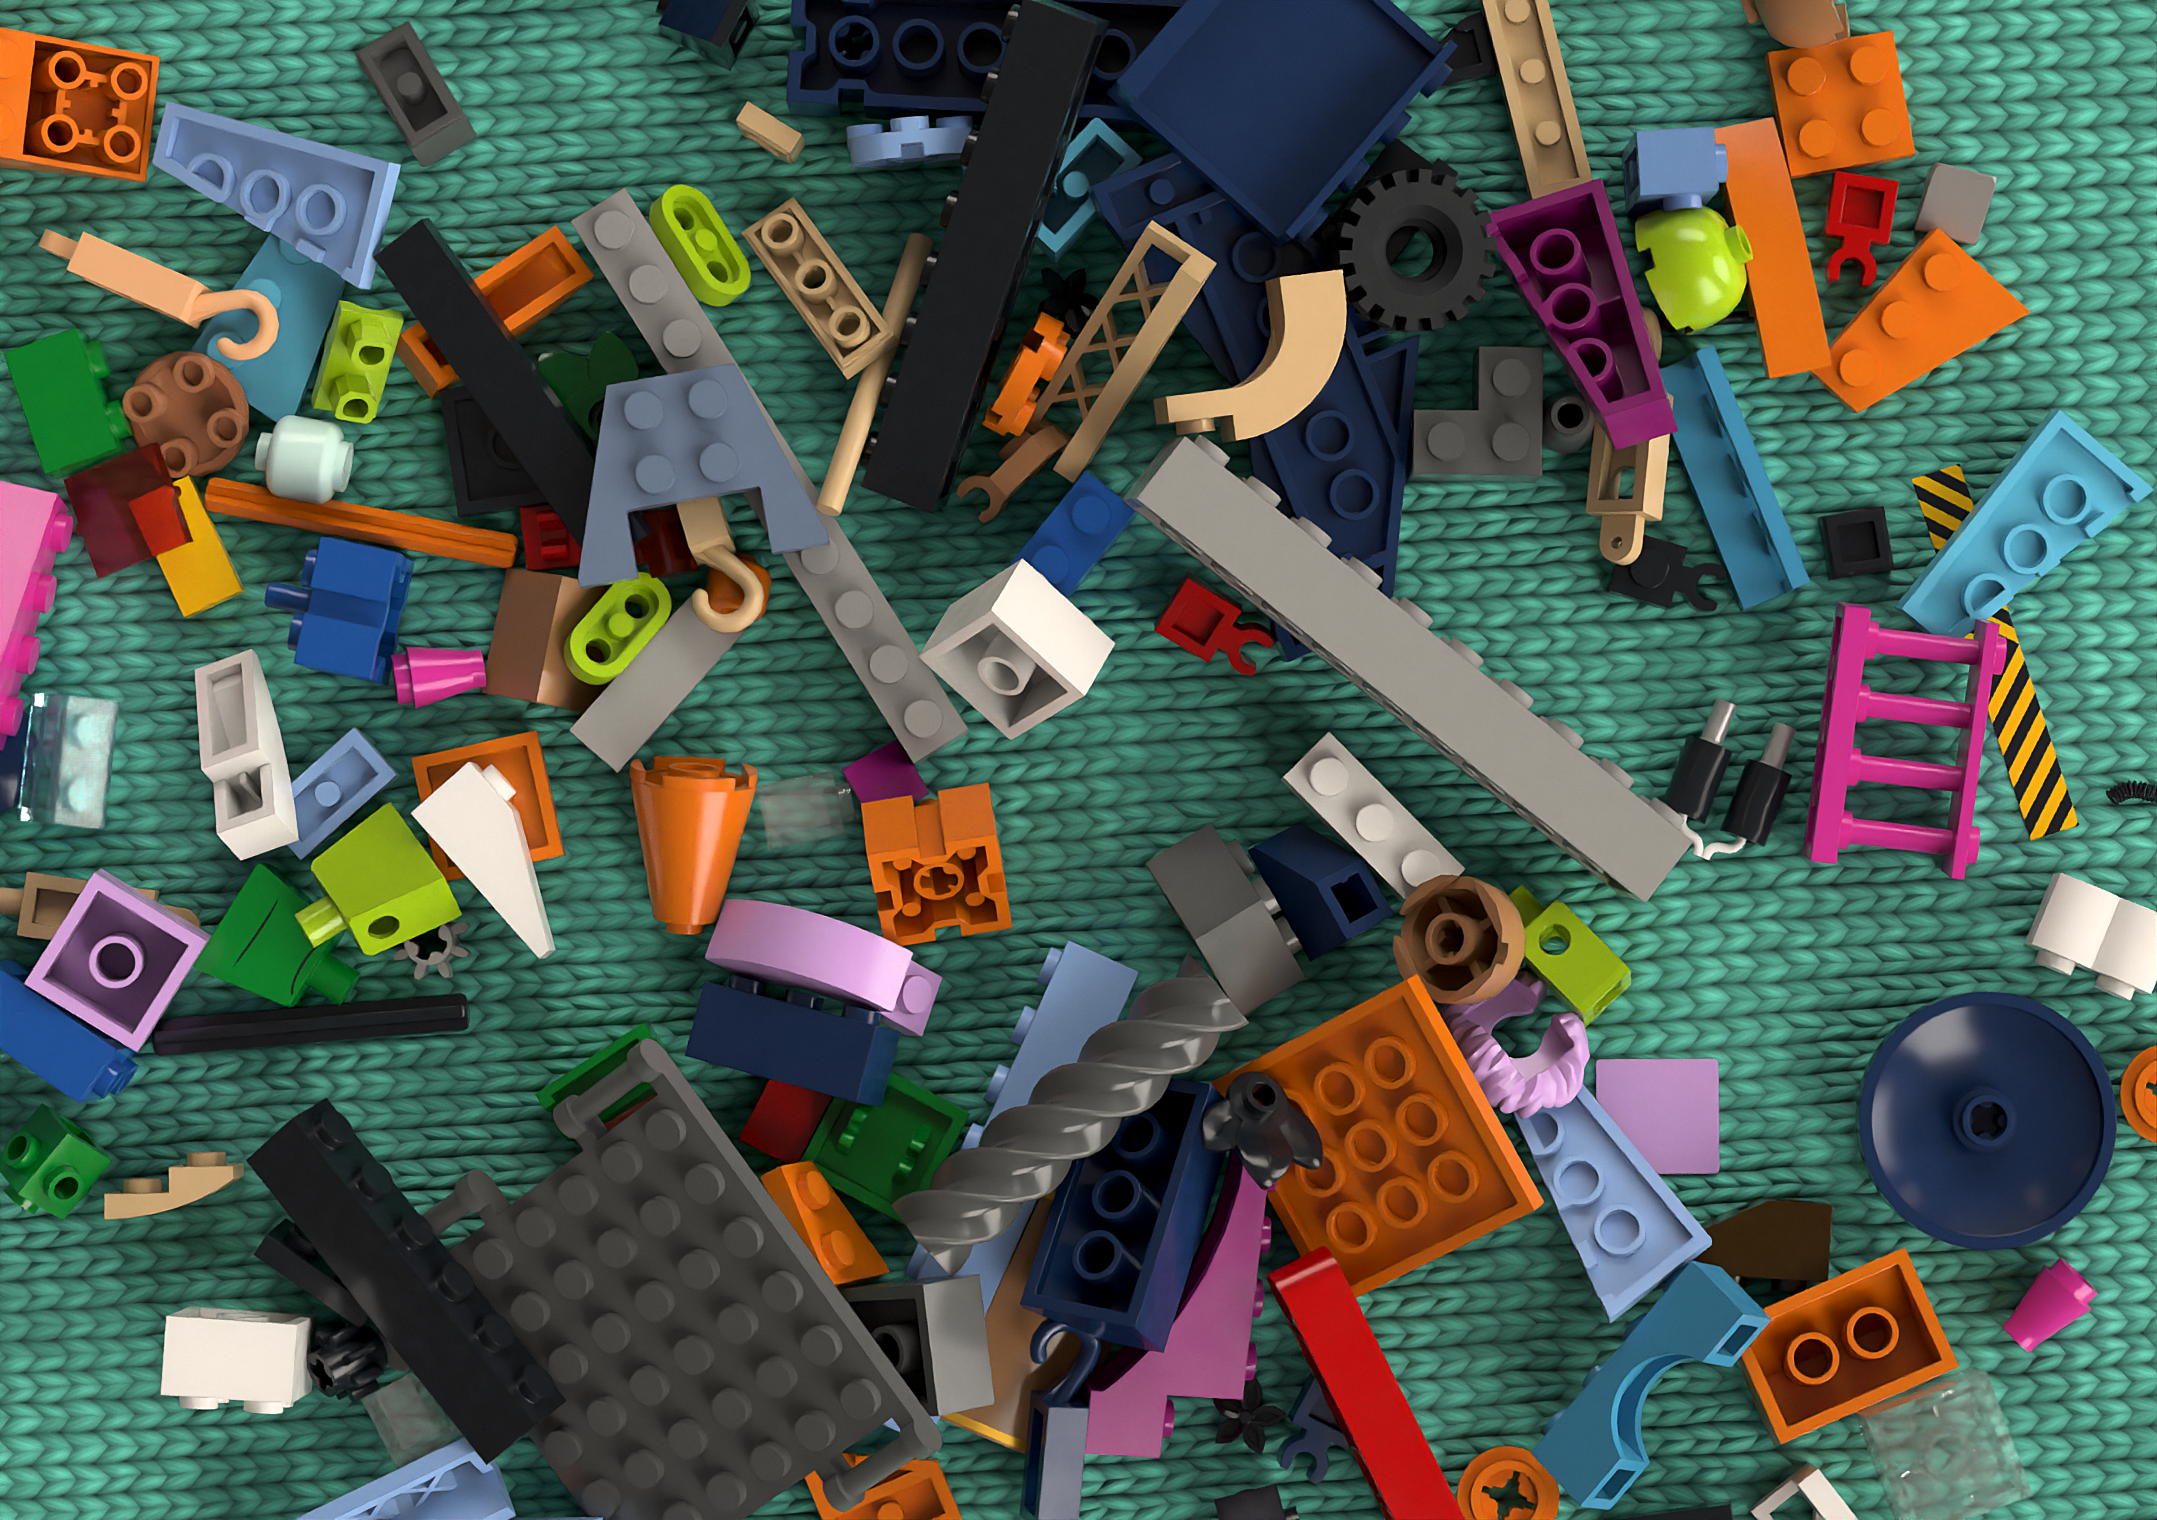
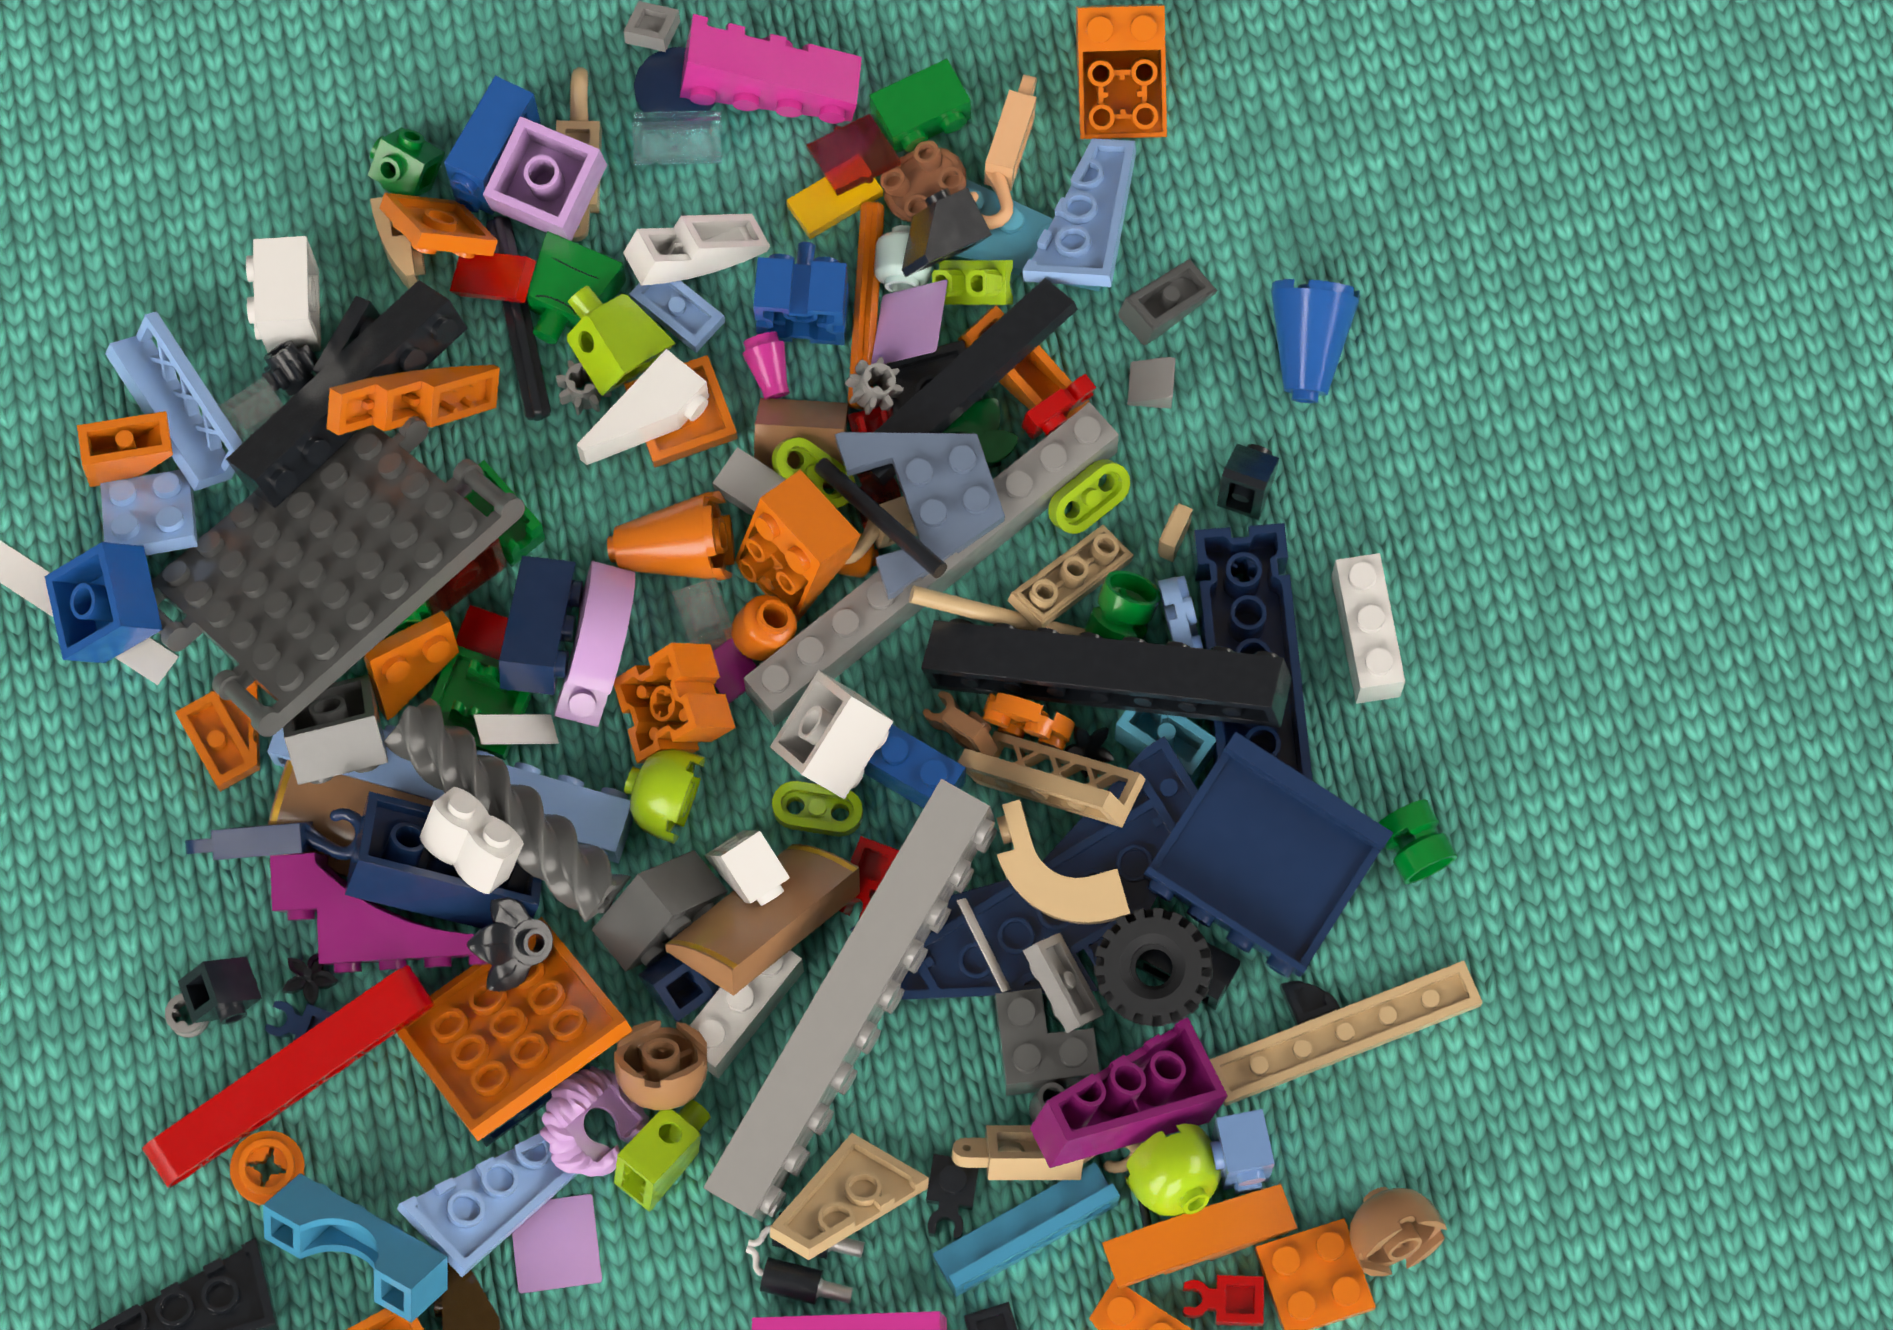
camera: 85 degrees right, 15 degrees down
none -> orange slope [327,365,500,435]
none -> orange plate [379,193,498,258]
none -> white brick [419,787,524,895]
none -> red tile [449,253,536,303]
none -> white sticker [474,714,559,745]
none -> lime cylinder [624,749,705,844]
none -> medium nougat slope [665,844,860,996]
none -> white slope [705,830,790,906]
none -> orange head [731,594,797,661]
none -> orange slope [735,469,860,622]
none -> tan wing [770,1133,929,1260]
none -> lime plate [772,781,863,837]
none -> black bar [814,458,947,578]
none -> light grey gear [845,357,903,415]
none -> lavender sticker [871,280,948,364]
none -> black slope [901,188,992,278]
none -> white sticker [957,898,1011,992]
none -> red plate [1022,373,1096,440]
none -> light grey plate [1023,933,1104,1033]
none -> green wheel [1085,570,1161,640]
none -> light grey slope [1127,357,1176,409]

